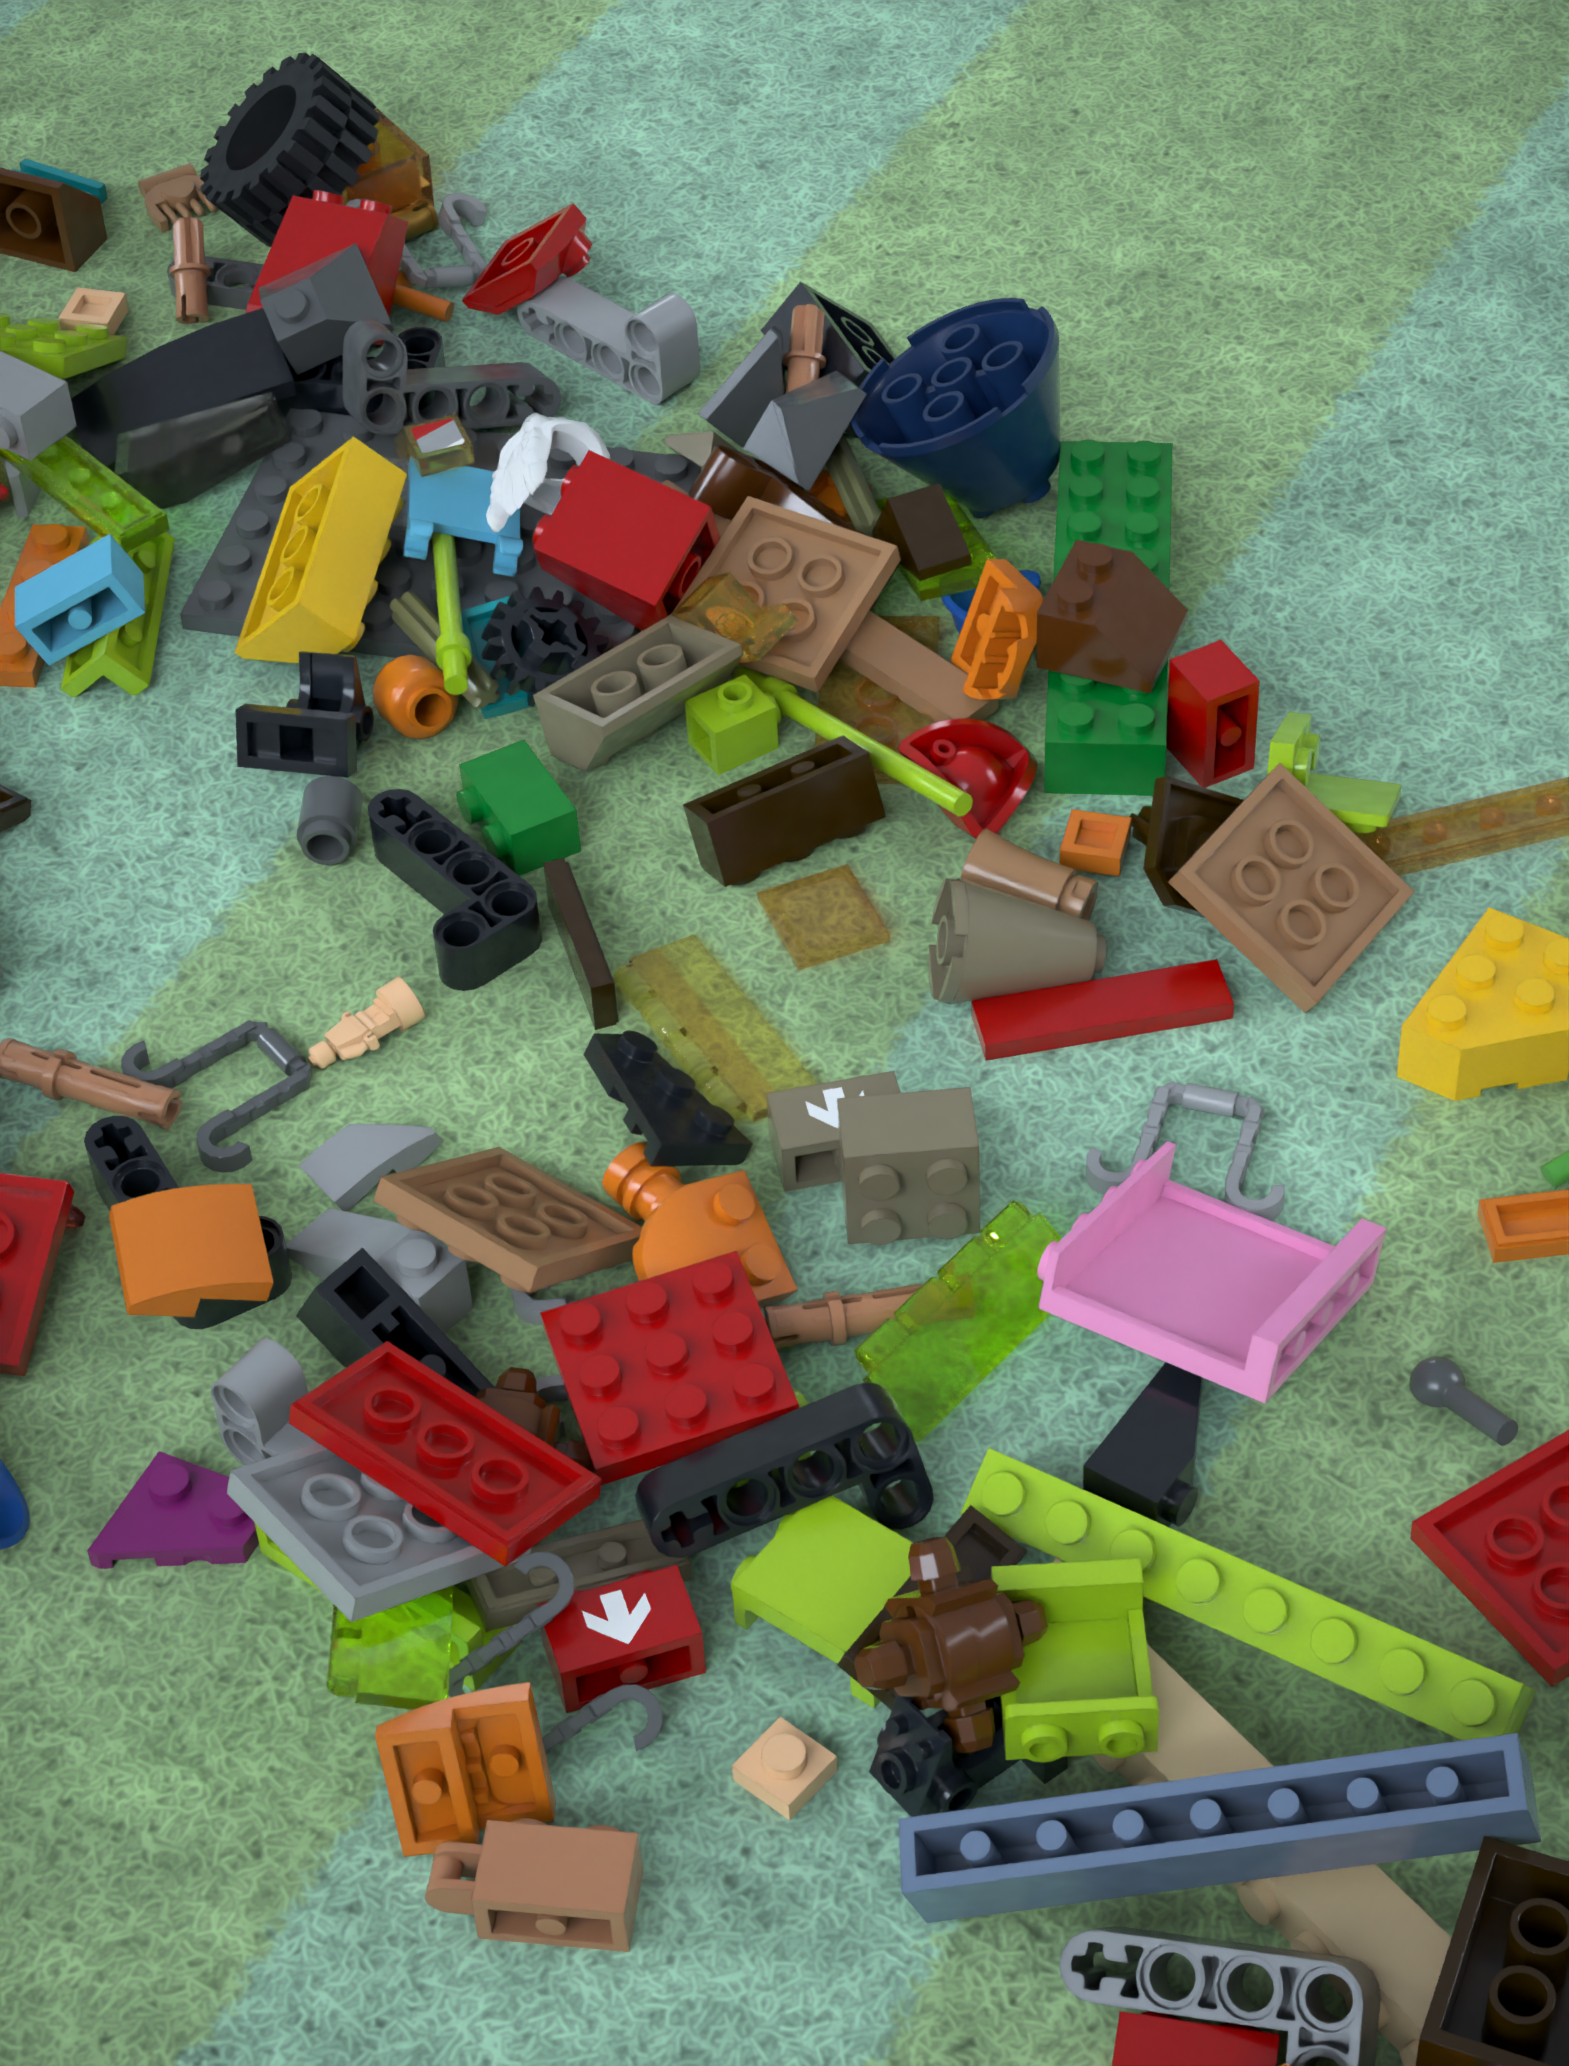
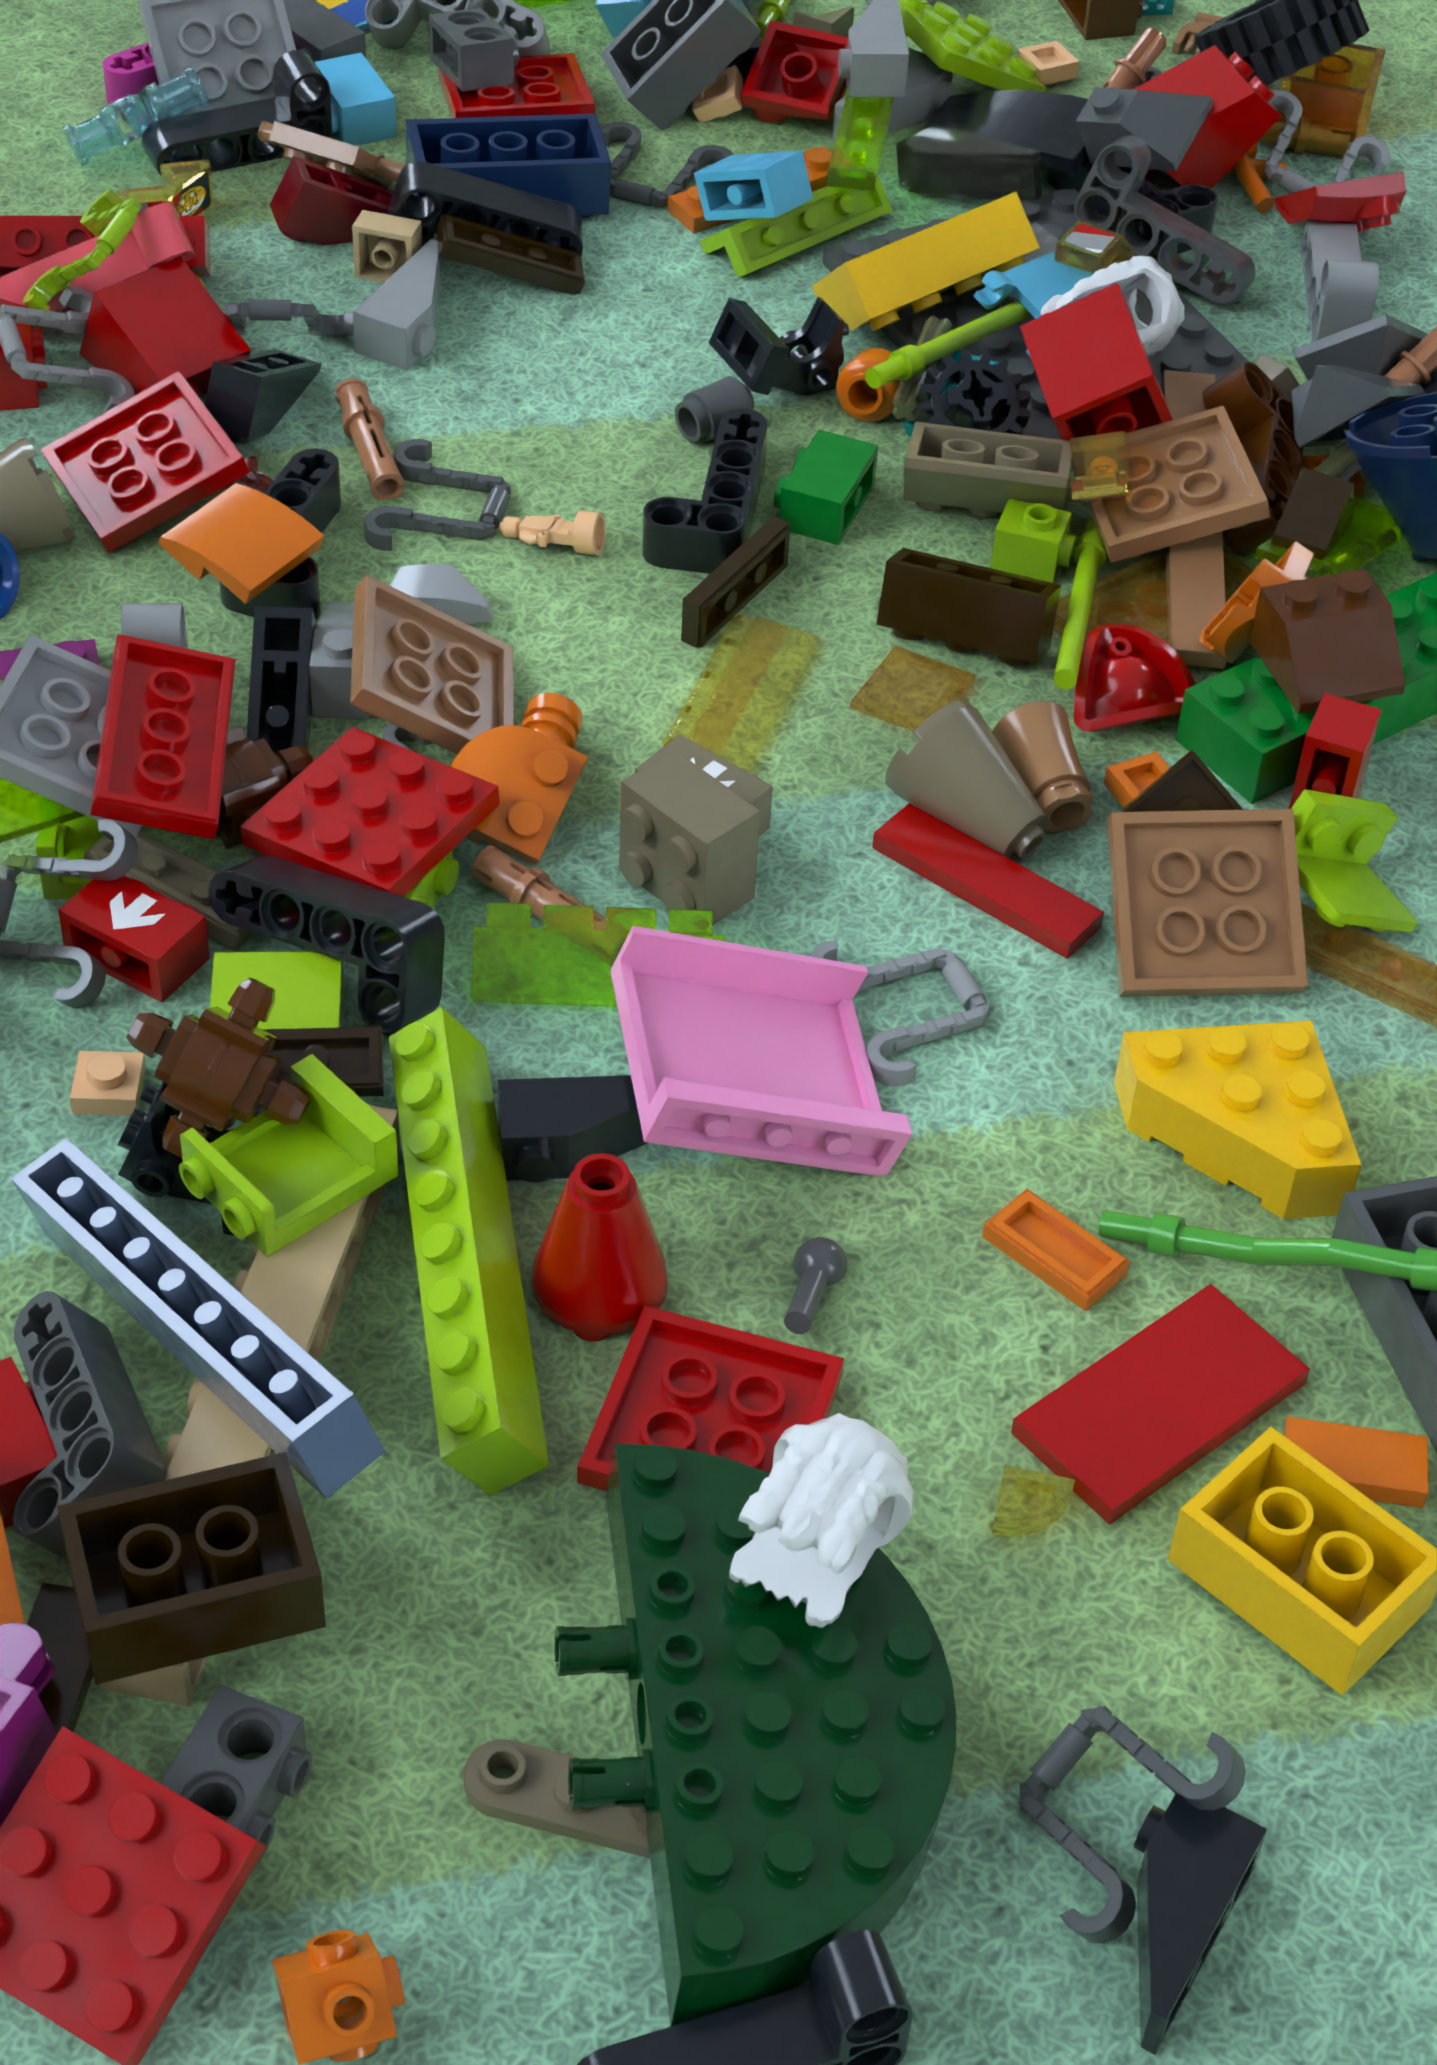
camera: 45 degrees right, 0 degrees up
black wing [583,1030,753,1166] -> none
none -> red cone [532,1153,667,1342]

